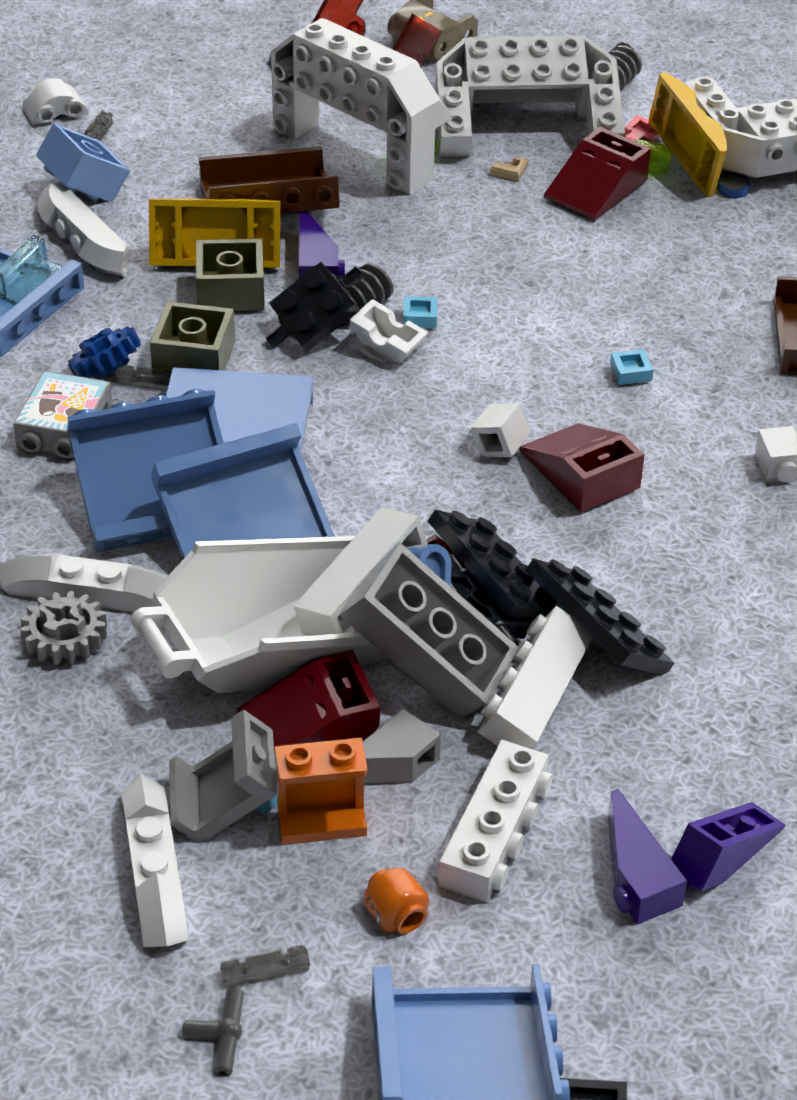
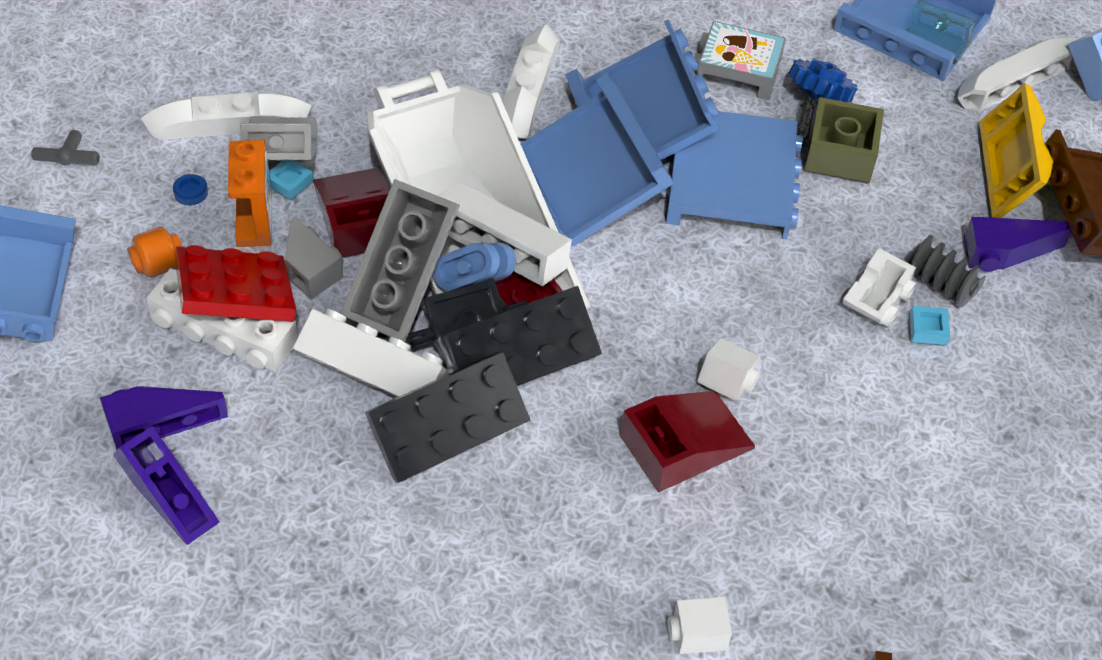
camera: 90 degrees right, 10 degrees up
light grey gear [20,591,107,665] -> none
olive brick [196,238,265,311] -> none
clear smoke axle [220,945,310,988] -> none
black plate [265,261,364,352] -> none
medium azure plate [610,349,654,385] -> none
none -> blue tile [173,174,208,206]
none -> red plate [175,245,296,322]

